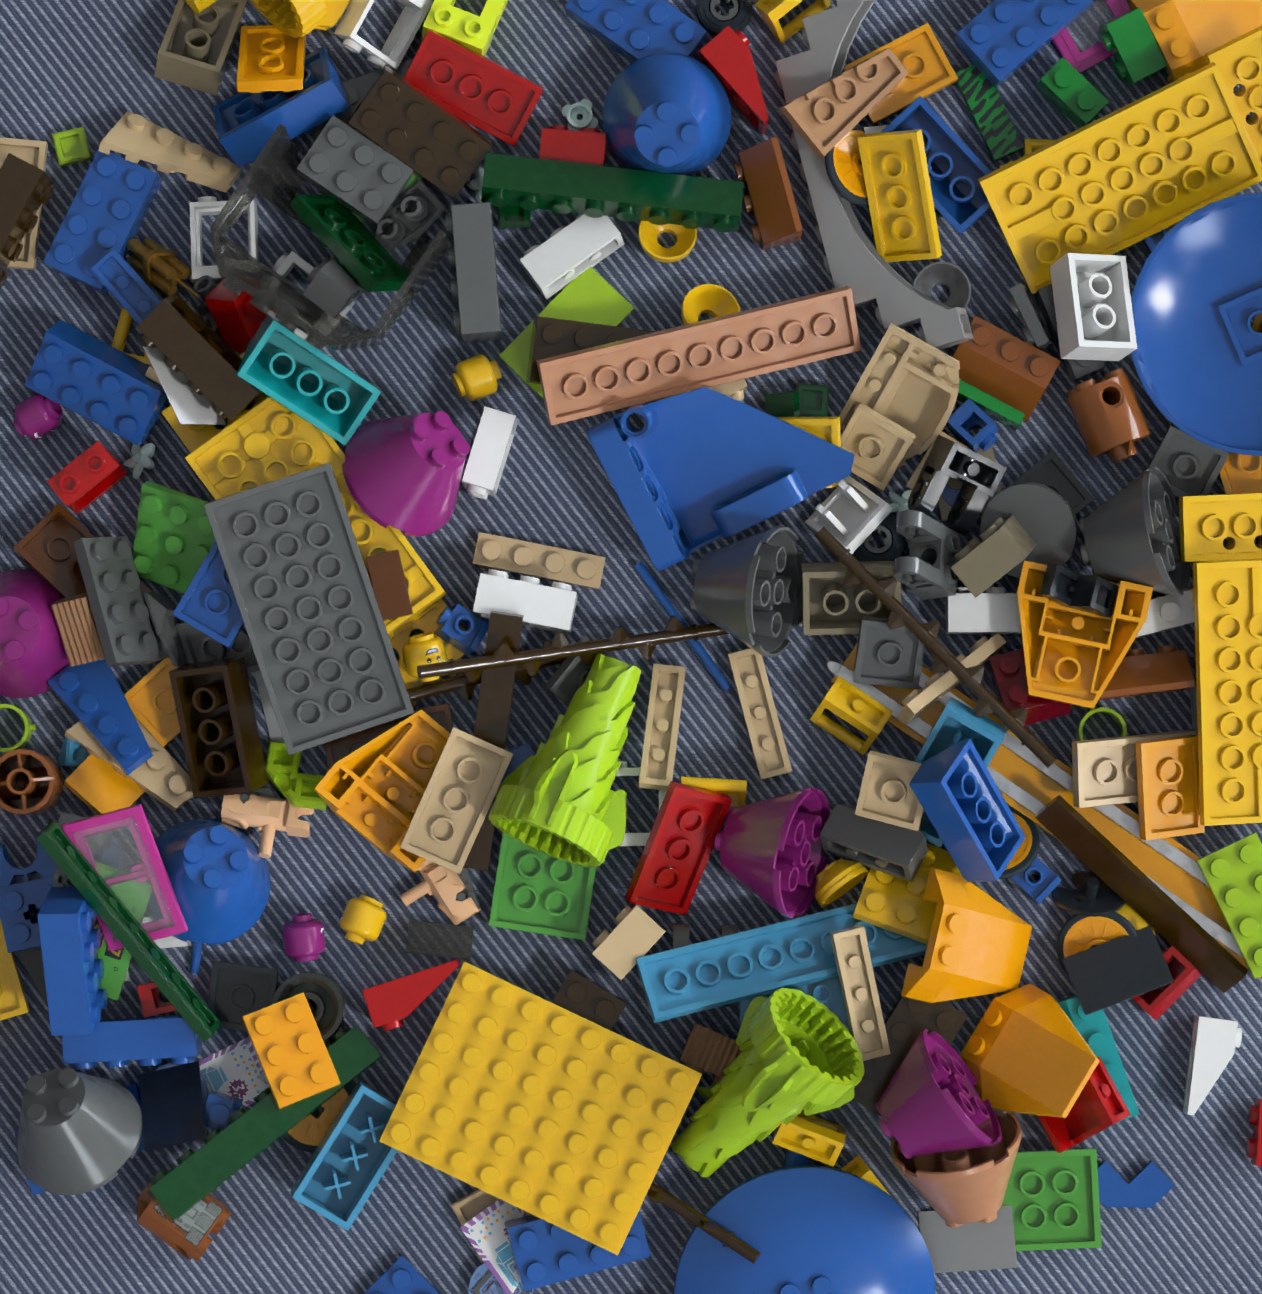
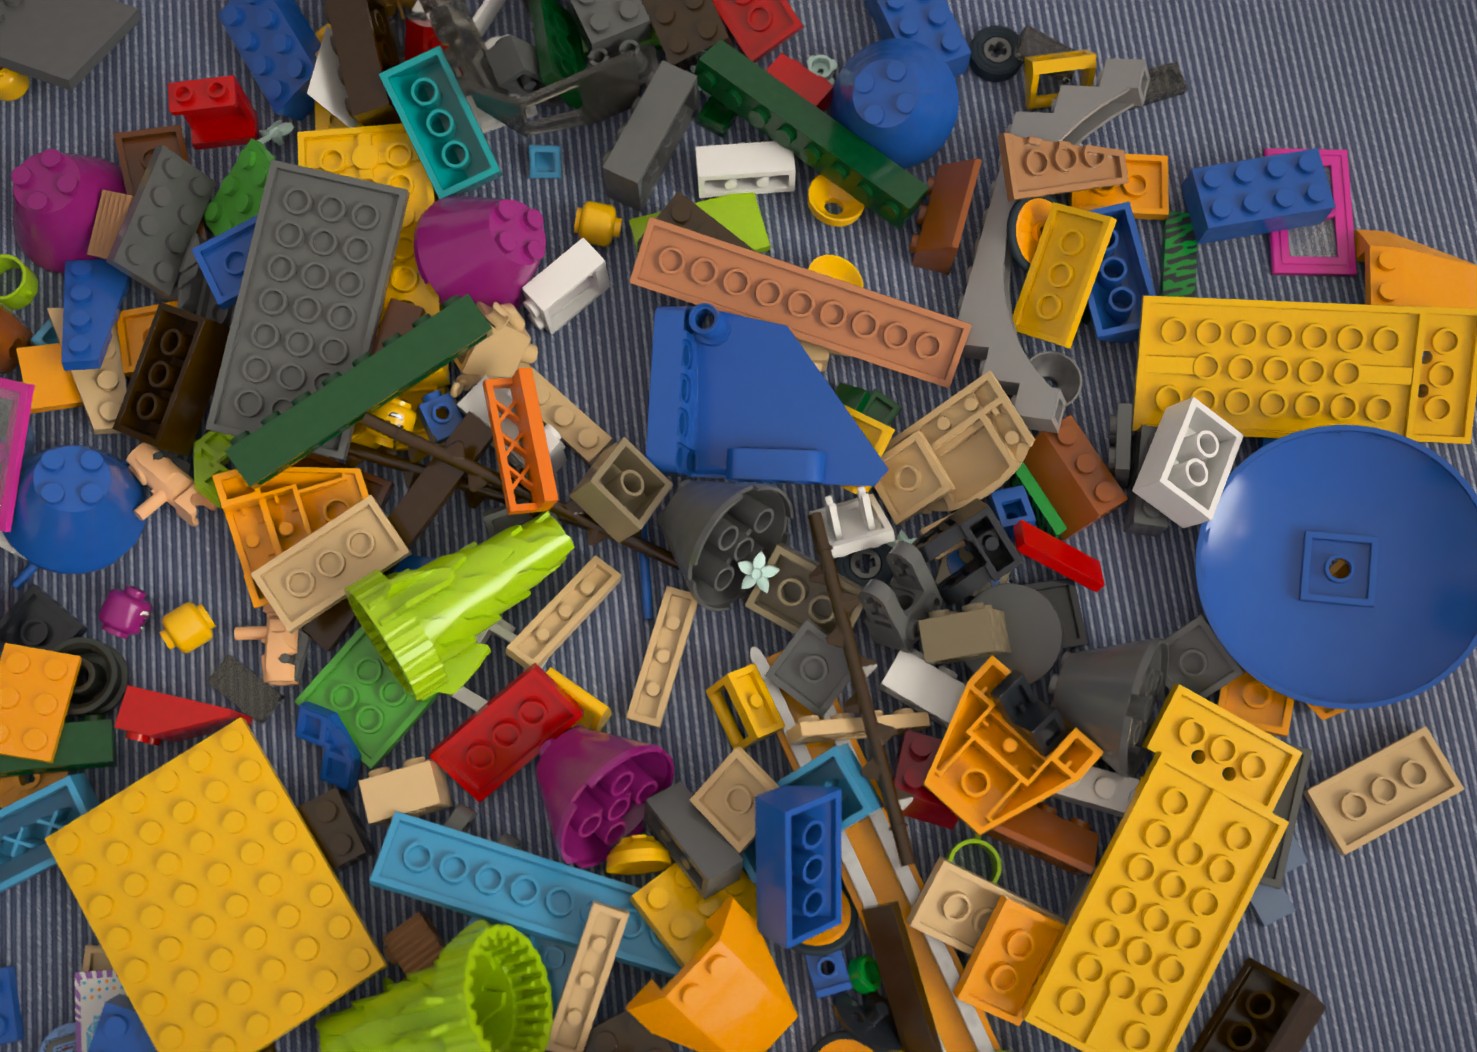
camera: 30 degrees right, 10 degrees down
magenta head [13,393,63,440] -> none
red slope [699,25,769,135] -> none
green brick [1036,57,1109,128] -> none
dark orange cylinder [1066,368,1151,463] -> none
green brick [1099,8,1168,84] -> none
none -> dark green brick [225,294,493,489]
none -> blue tile [295,701,362,791]
none -> tan torso [450,301,538,398]
none -> orange fence [482,367,559,515]
none -> dark azure slope [529,144,562,179]
none -> dark tan brick [569,437,673,543]
none -> light aqua plant [738,551,780,593]
none -> green tile [848,955,881,994]
none -> red tile [1013,519,1105,592]

